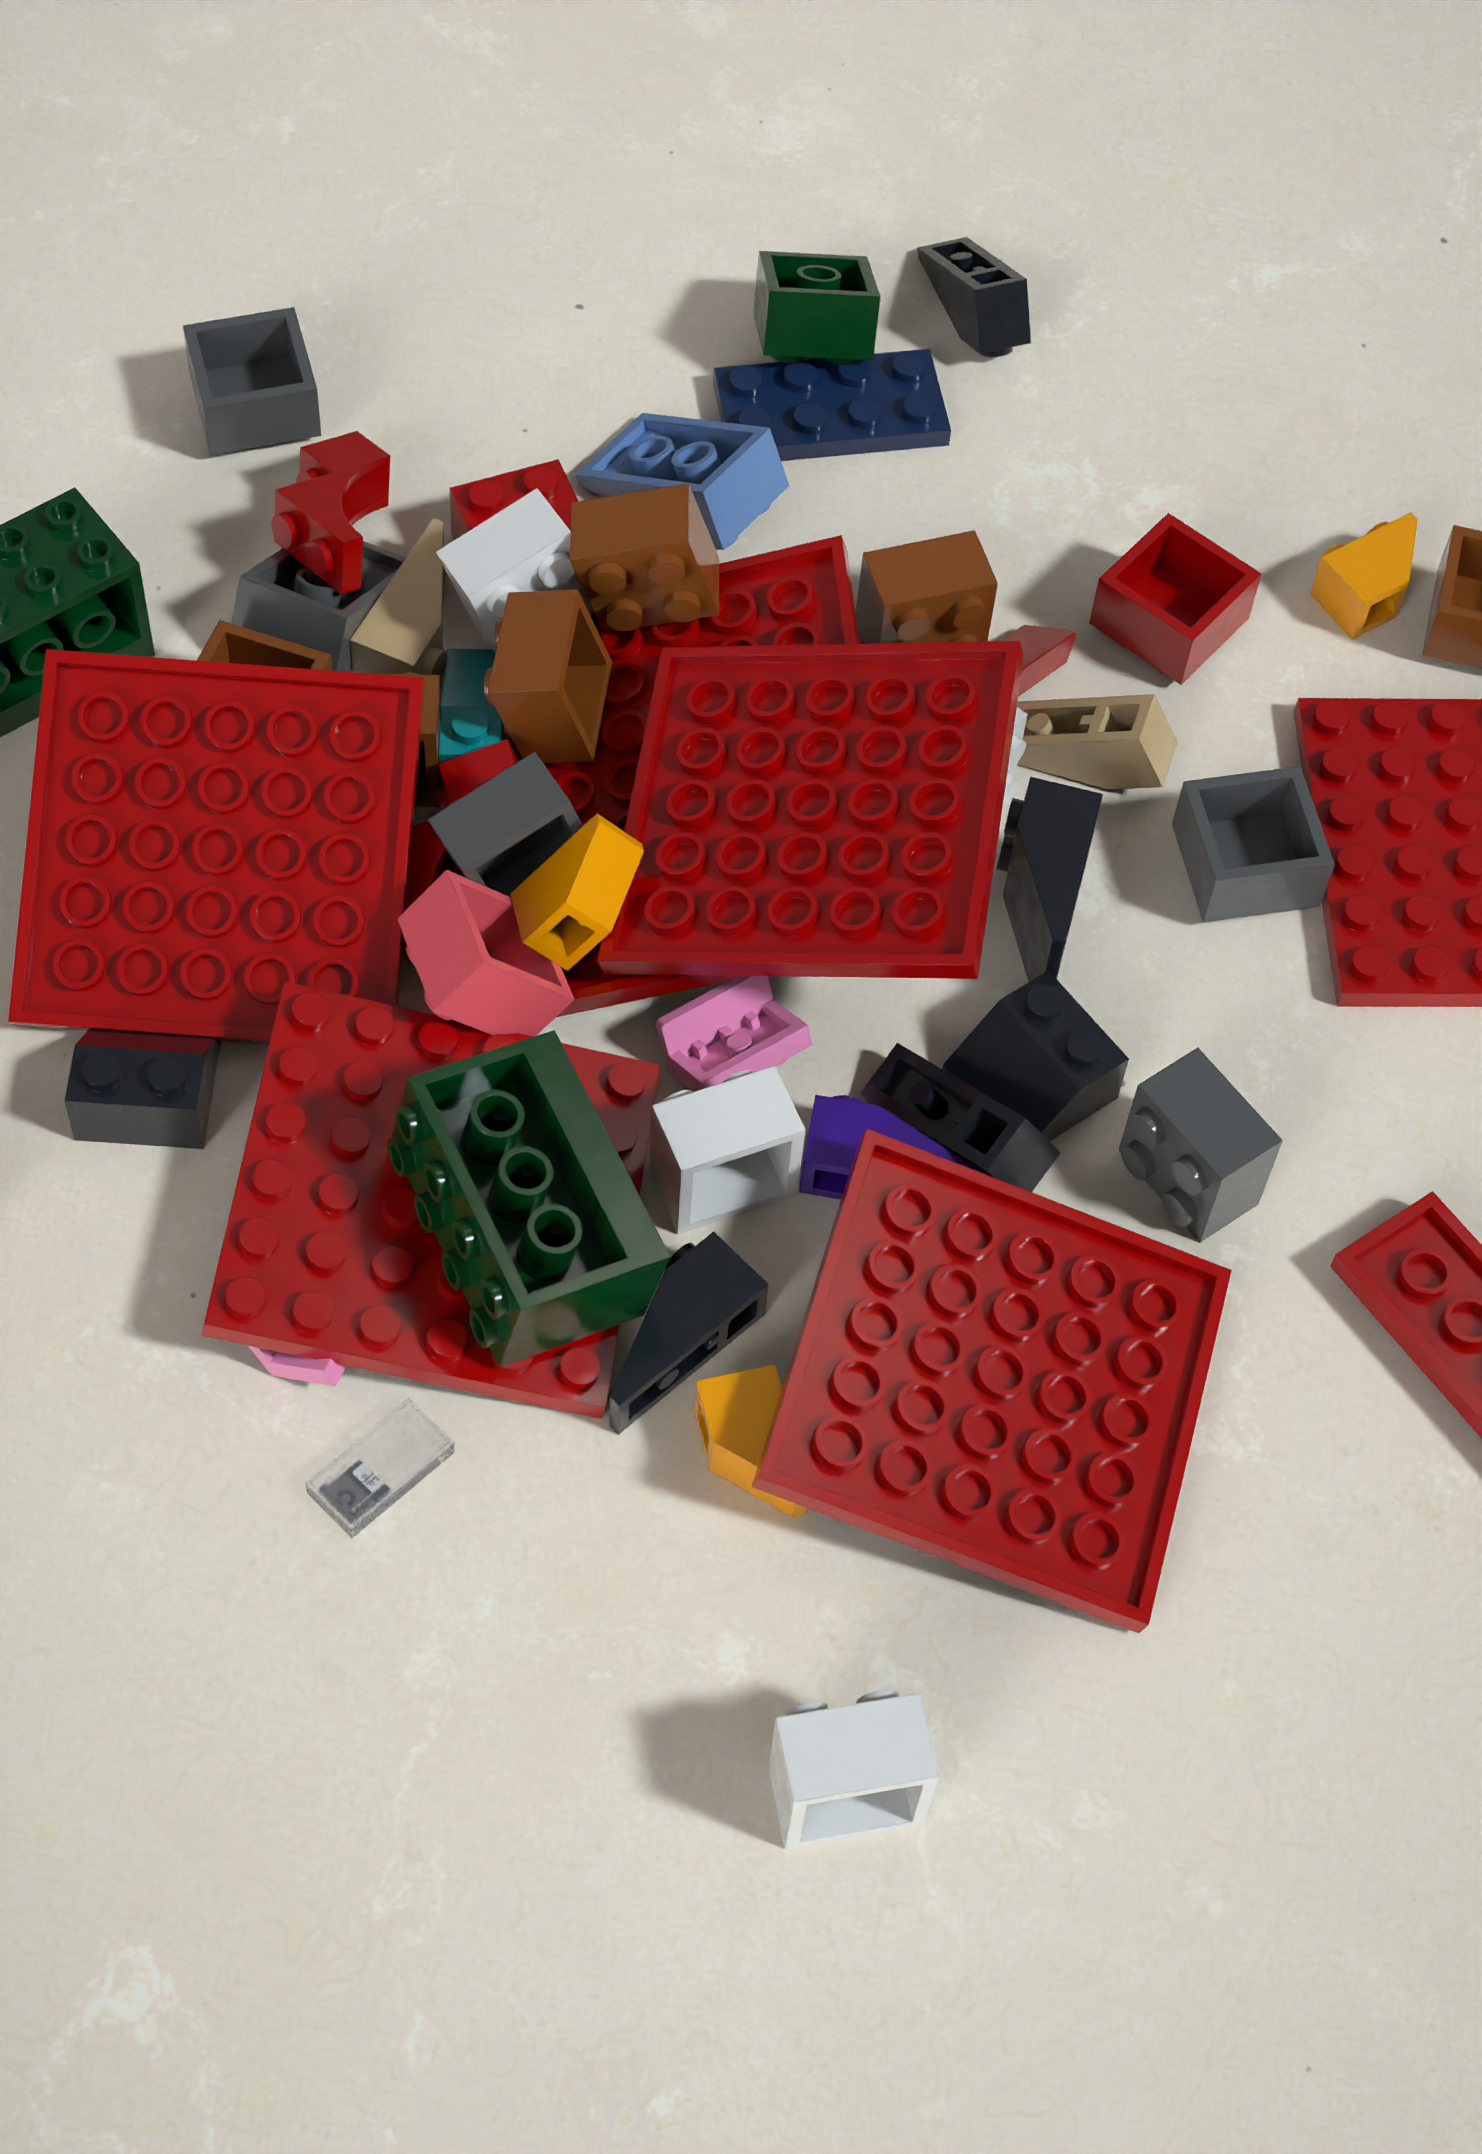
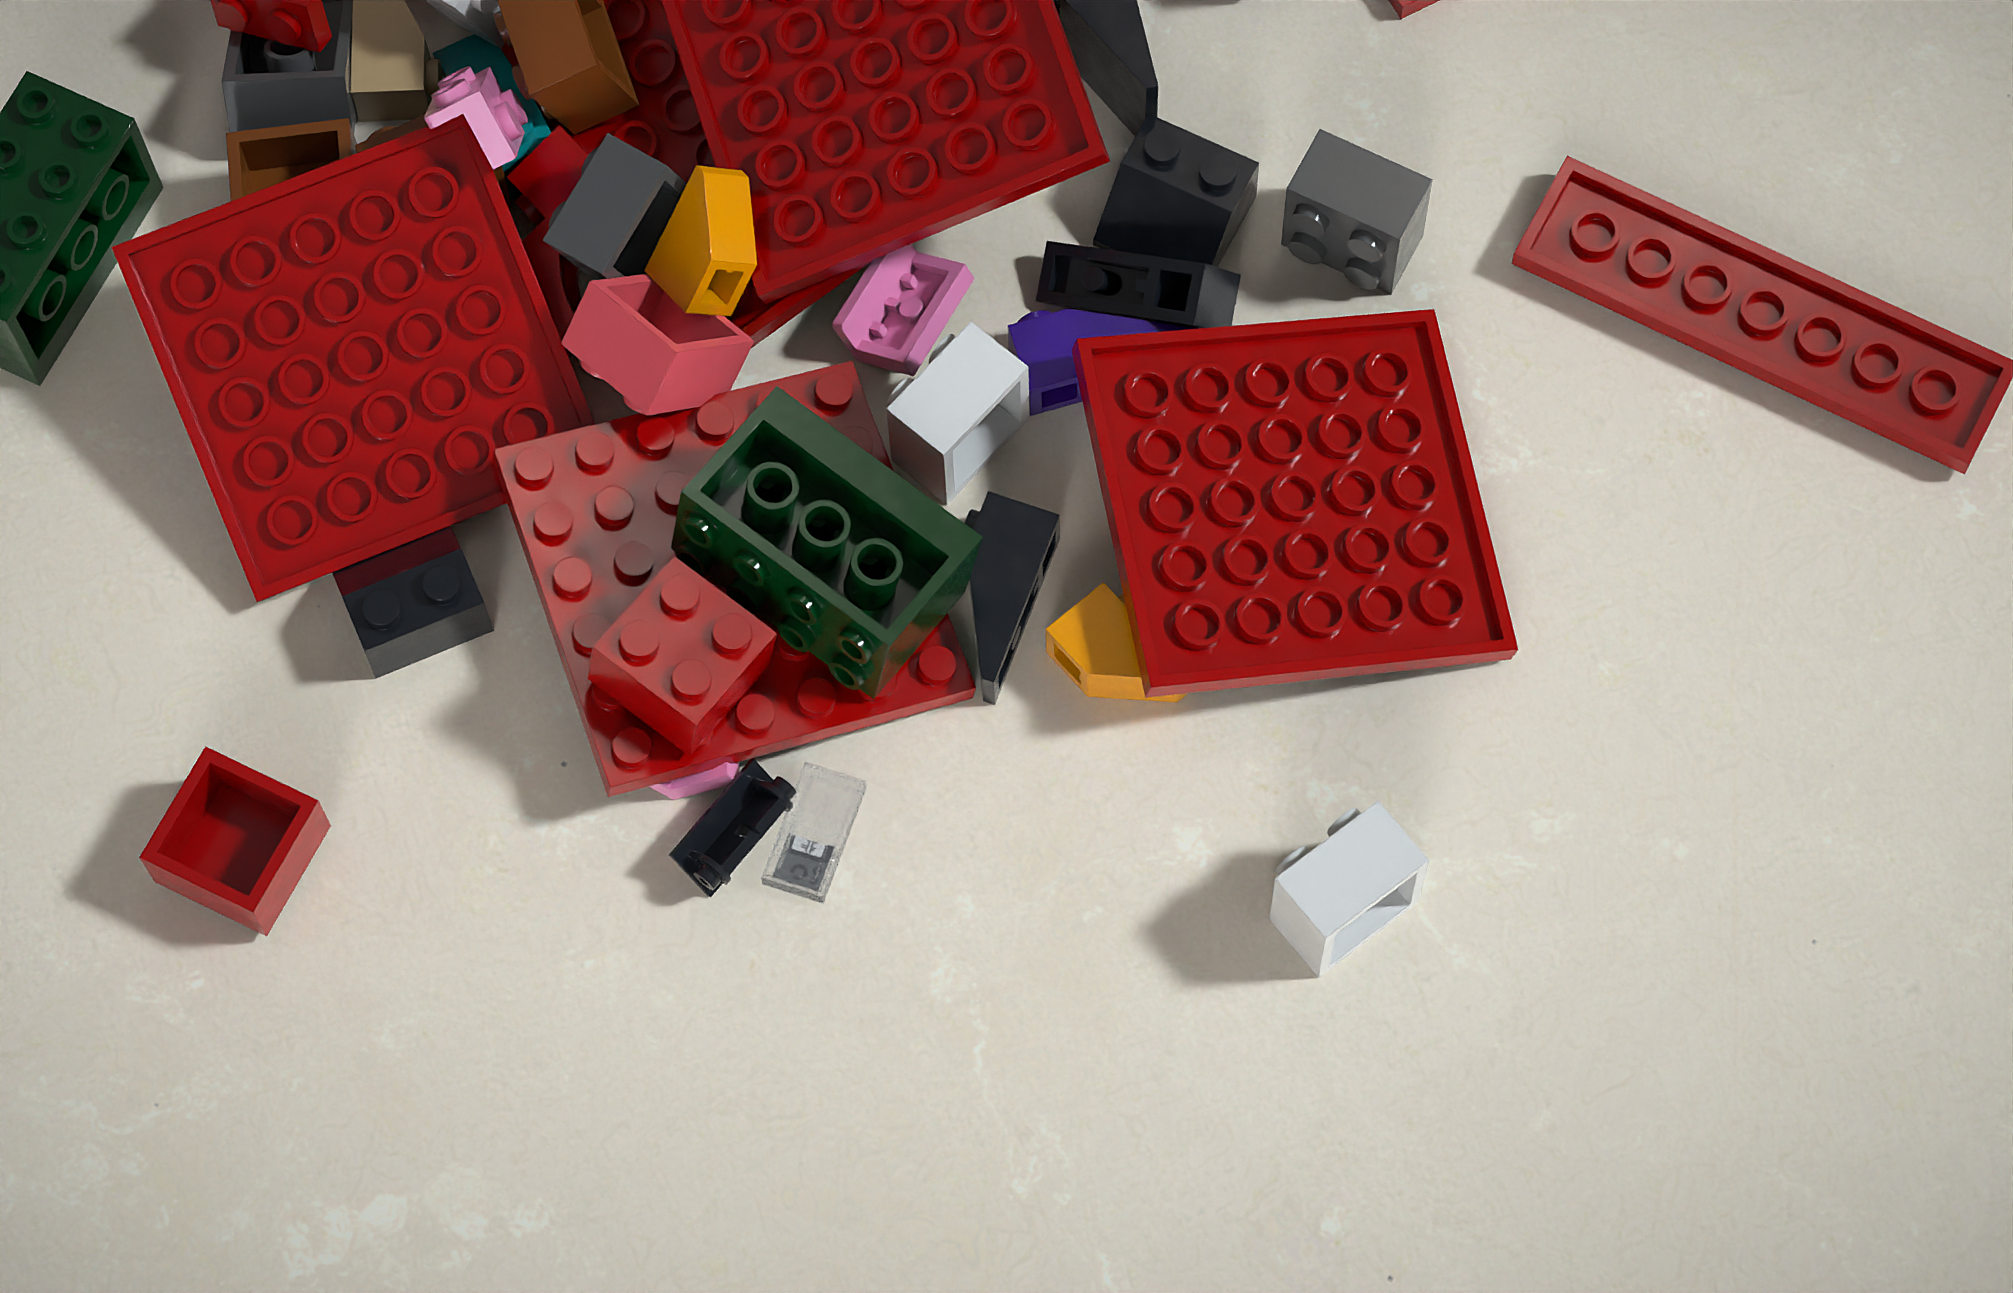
camera: 20 degrees left, 10 degrees up
none -> bright pink bracket [424,66,528,169]
none -> red piece [587,556,777,756]
none -> black hinge [669,758,797,897]

